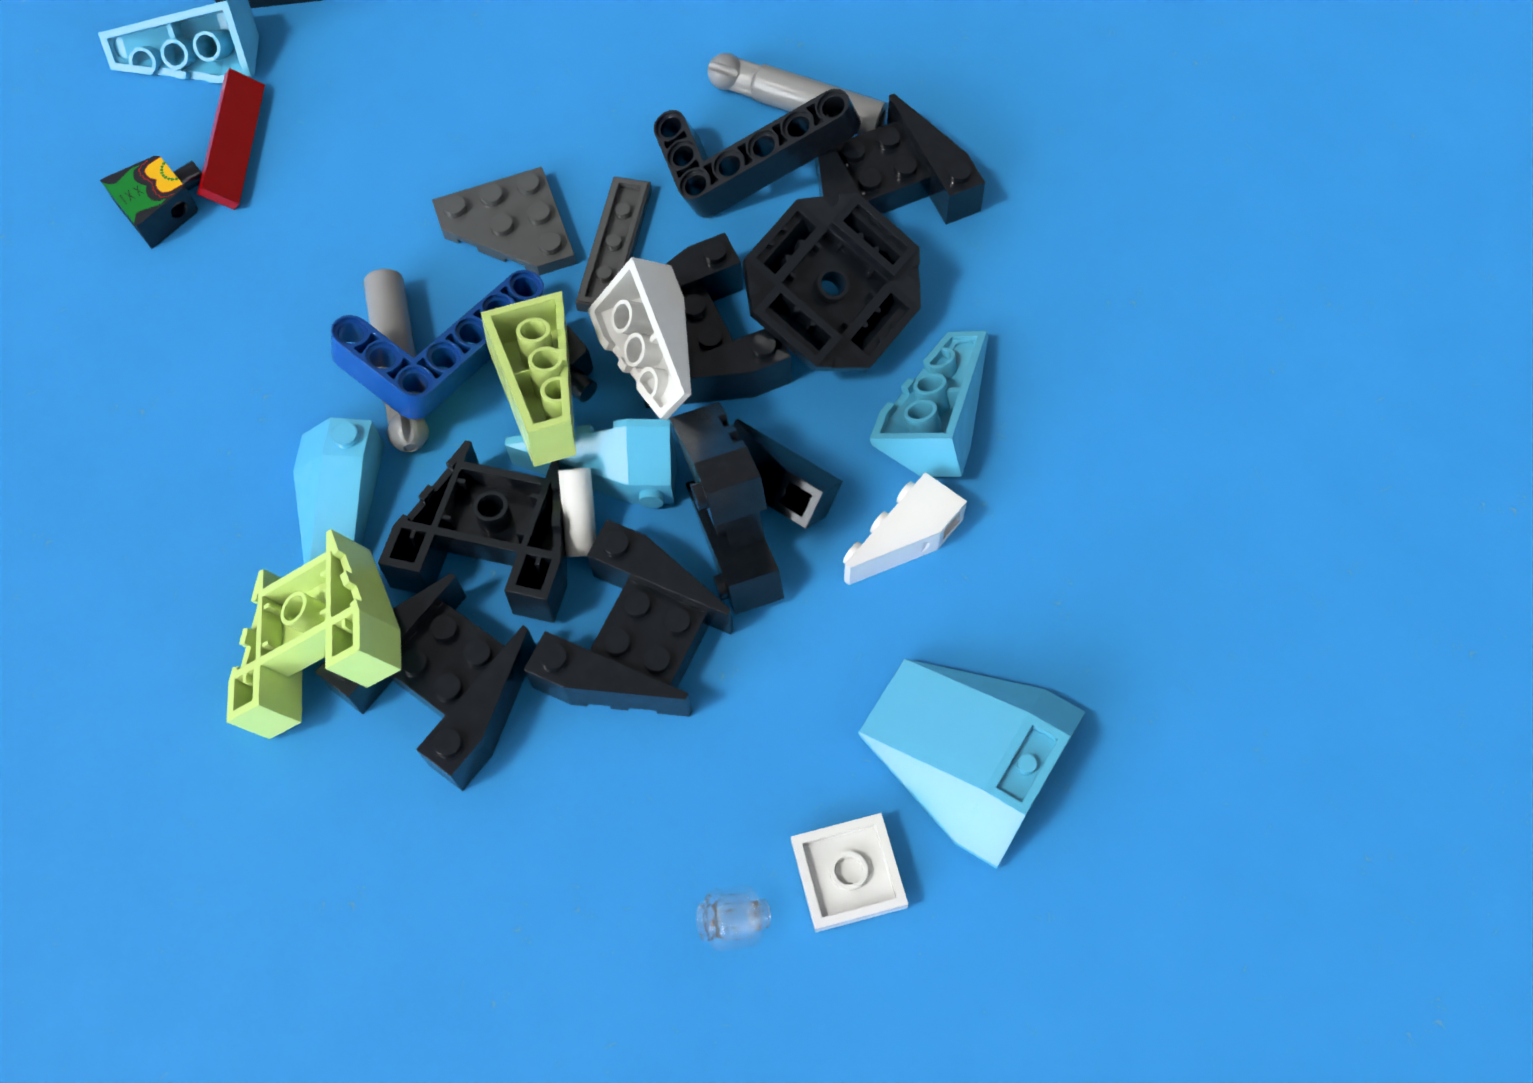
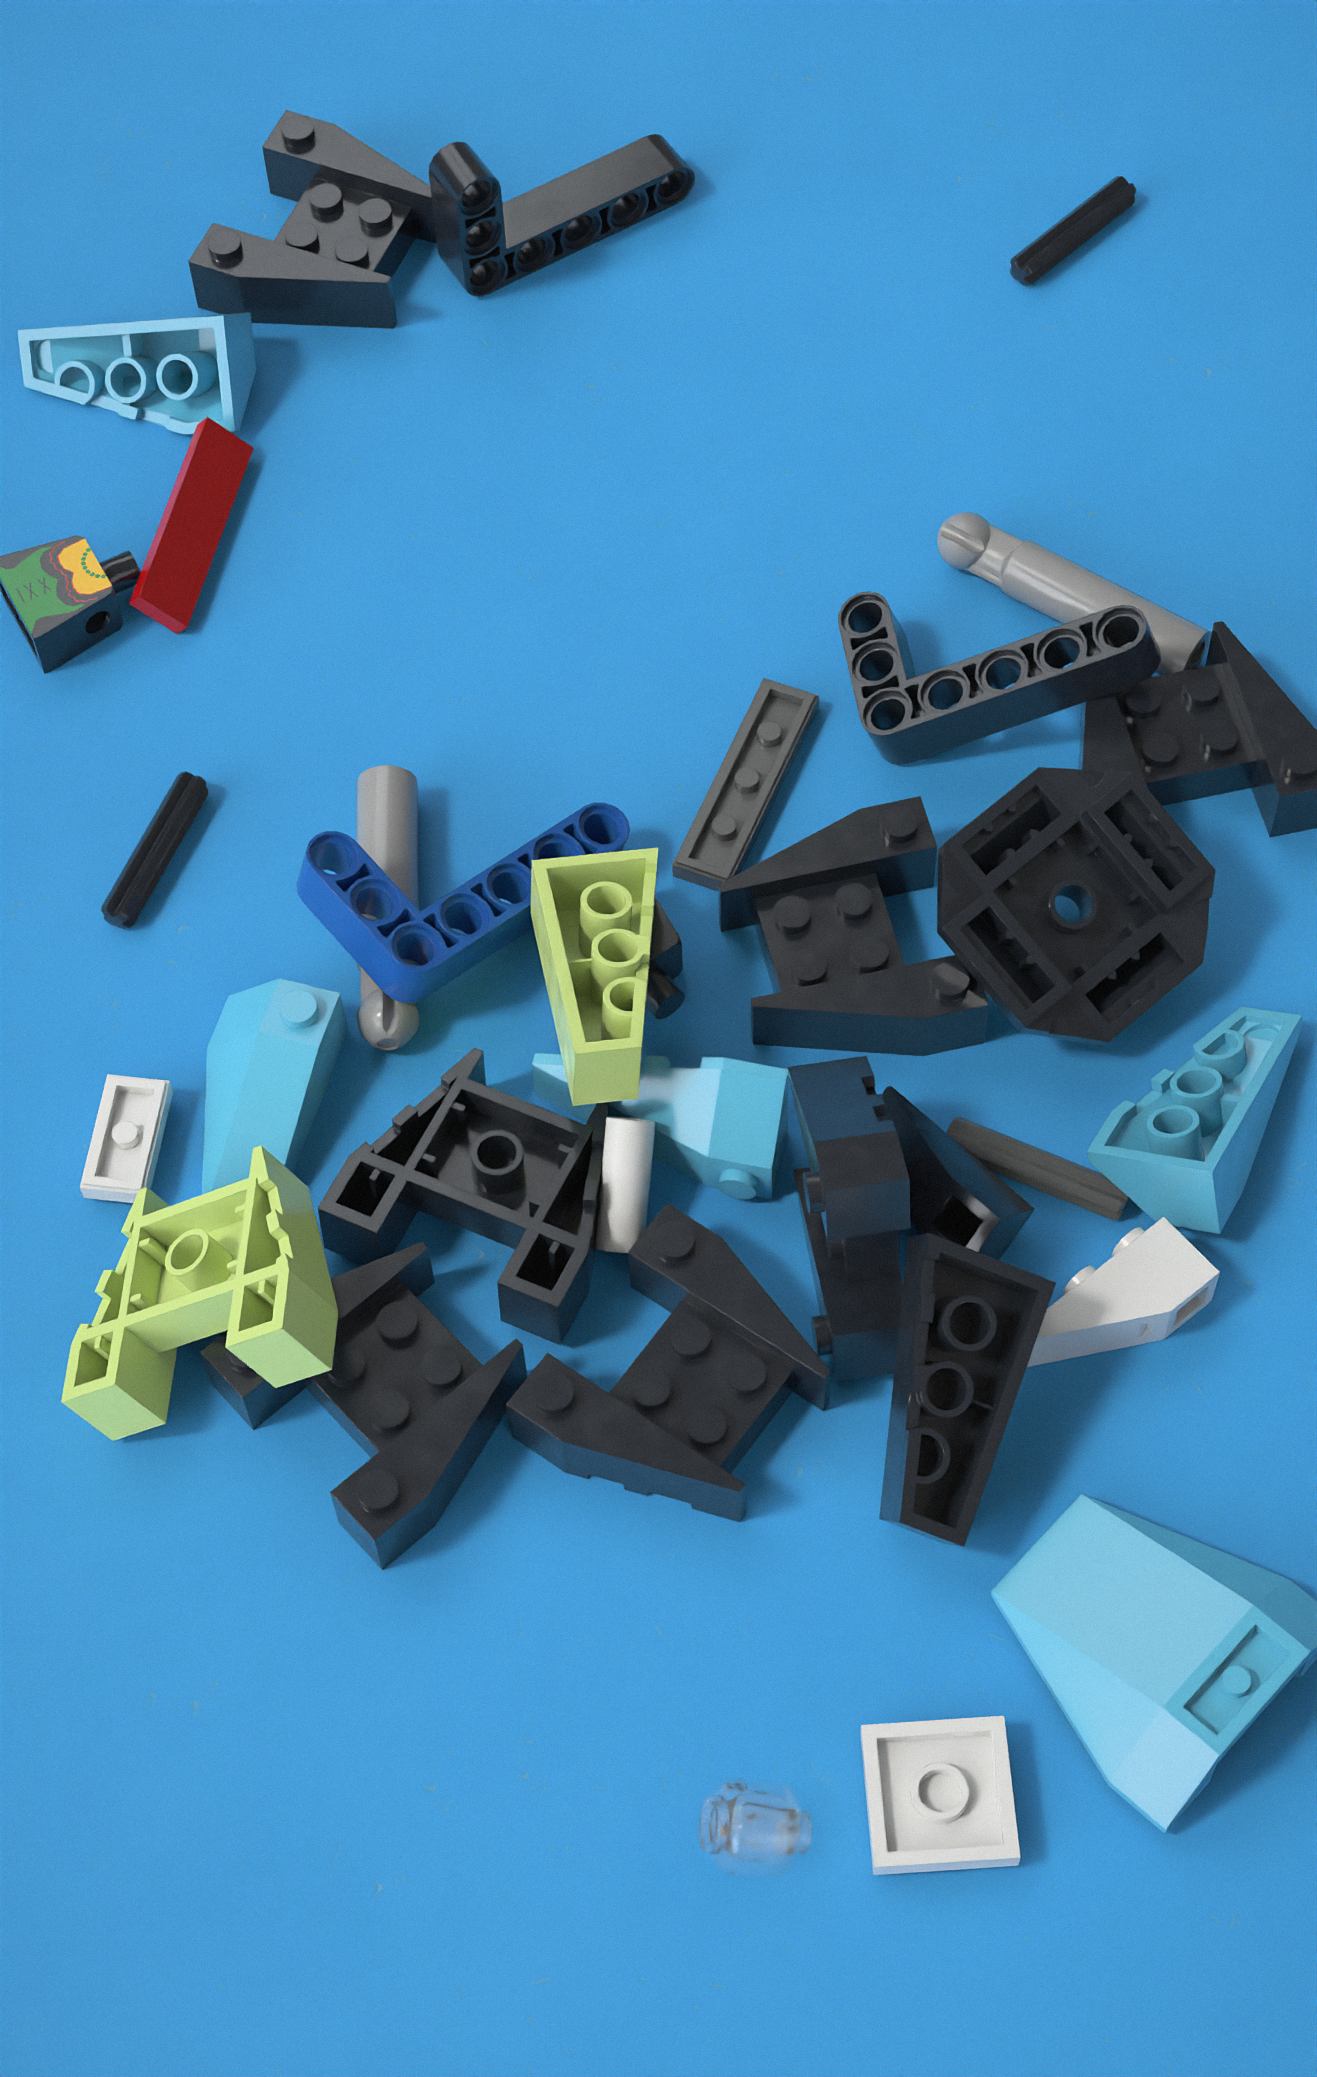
camera: 10 degrees right, 5 degrees down
dark grey plate [432,167,577,276] -> none
white wedge [588,257,691,420] -> none
none -> white plate [80,1074,173,1203]
none -> black axle [101,771,208,930]
none -> black wedge [879,1233,1056,1547]
none -> dark grey axle [946,1117,1129,1220]

